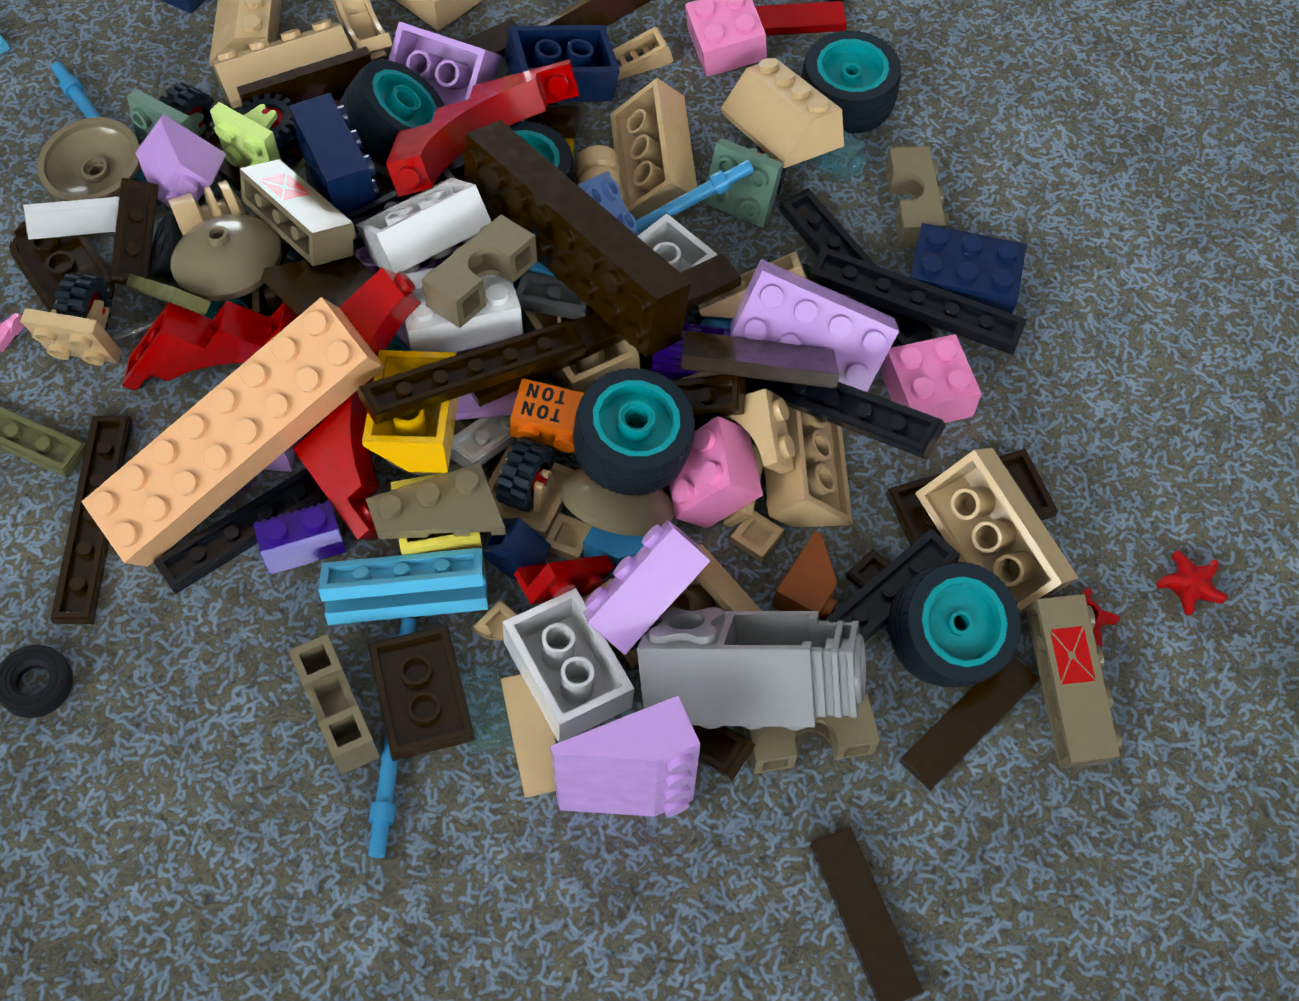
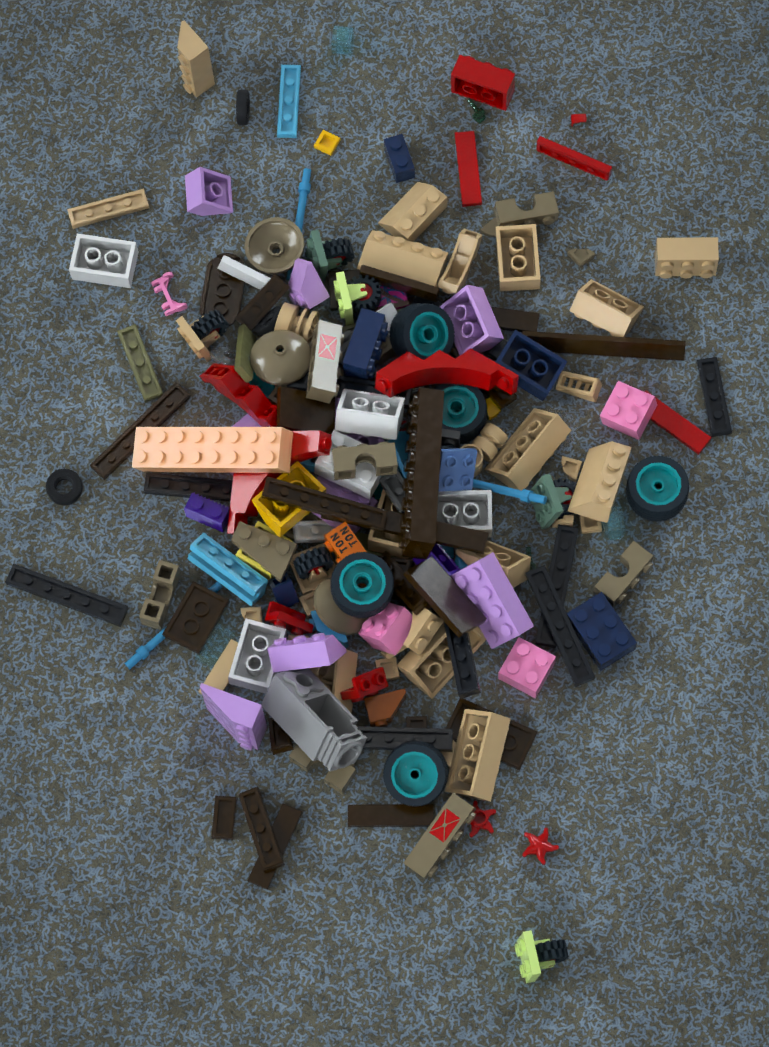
camera: 50 degrees right, 10 degrees up
none -> black plate [5,563,129,627]
none -> dark brown tile [211,796,237,840]
none -> dark brown tile [238,786,285,873]
none -> yellow tile [314,130,341,156]
none -> red bracket [340,667,389,703]
none -> tan tile [552,515,574,528]
none -> tan tile [561,456,582,482]
none -> tan tile [579,515,602,534]

